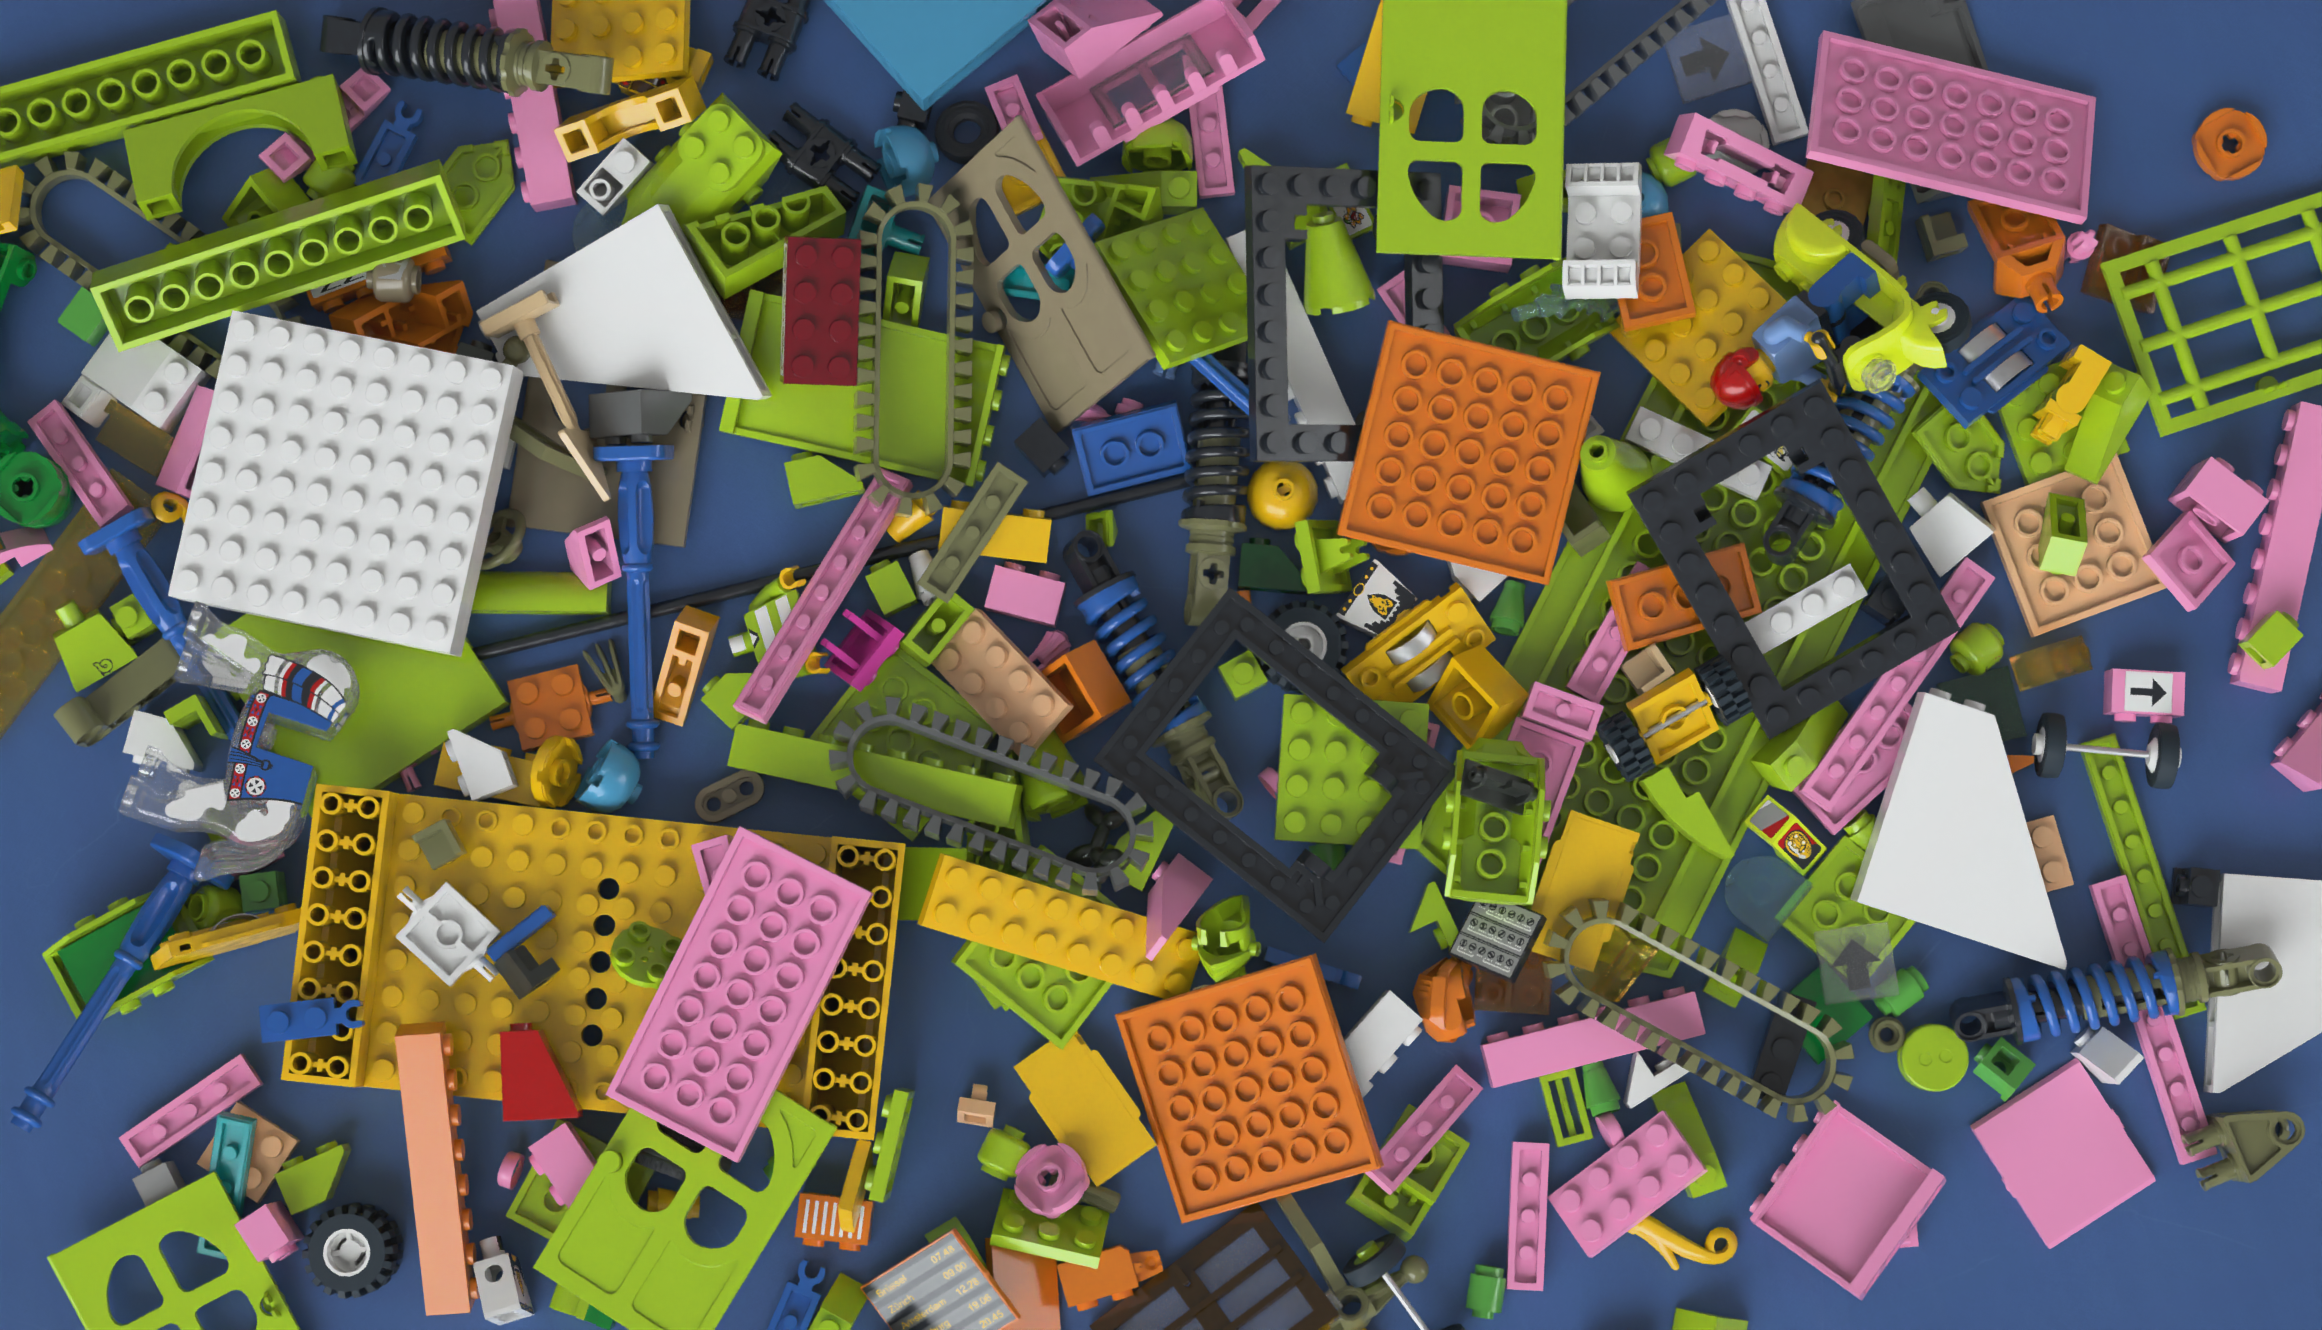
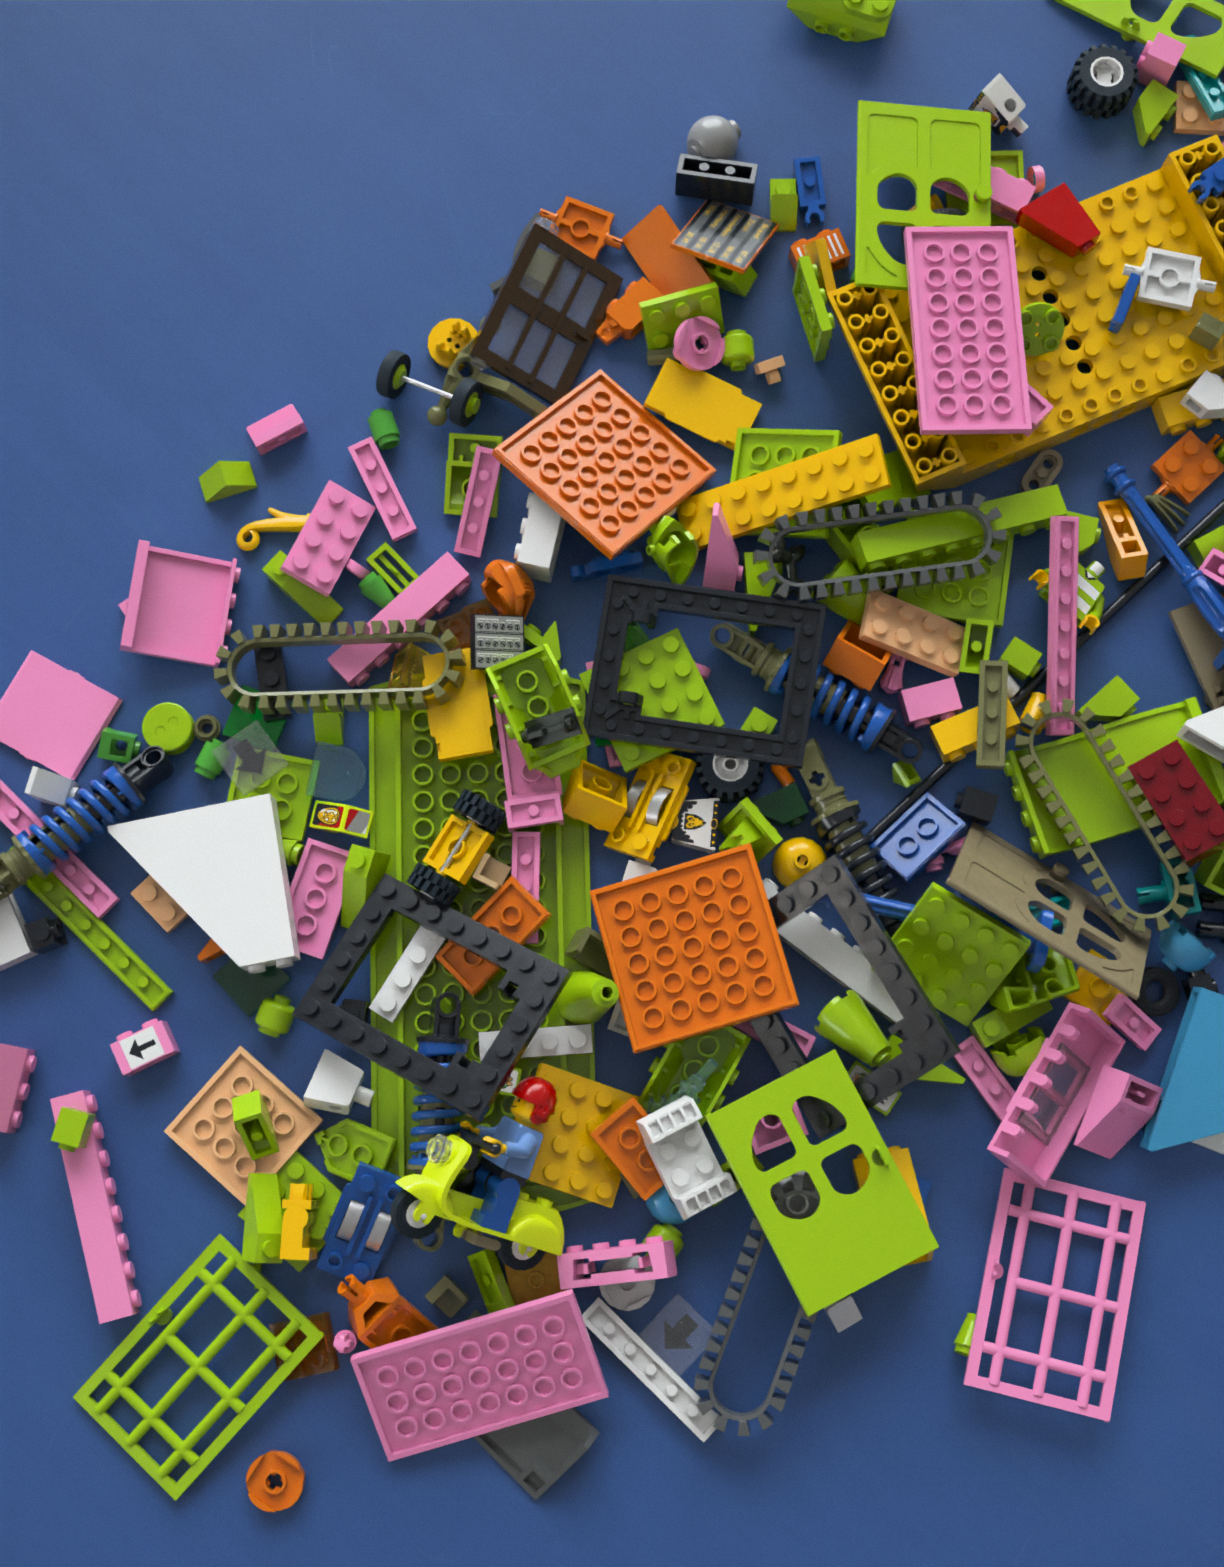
camera: 155 degrees right, 5 degrees down
brick [395,1021,480,1316] -> none
pearl dark grey panel [494,945,560,1000] -> none
yellow tile [530,735,583,808] -> none
dark azure cylinder [575,739,643,813] -> none
dark pink plate [820,609,905,692] -> none
lime slope [883,251,930,328] -> none
bright green cone [1489,580,1526,636] -> none
white slope [1623,1052,1689,1109] -> none
lime slope [1638,766,1735,860] -> none
bright pink plate [1799,557,1995,812] -> none
clear yellow slope [2009,635,2093,692] -> none
black axle [2032,713,2182,789] -> none
bright pink plate [2142,510,2236,612] -> none
bright pink brick [2167,456,2269,543] -> none

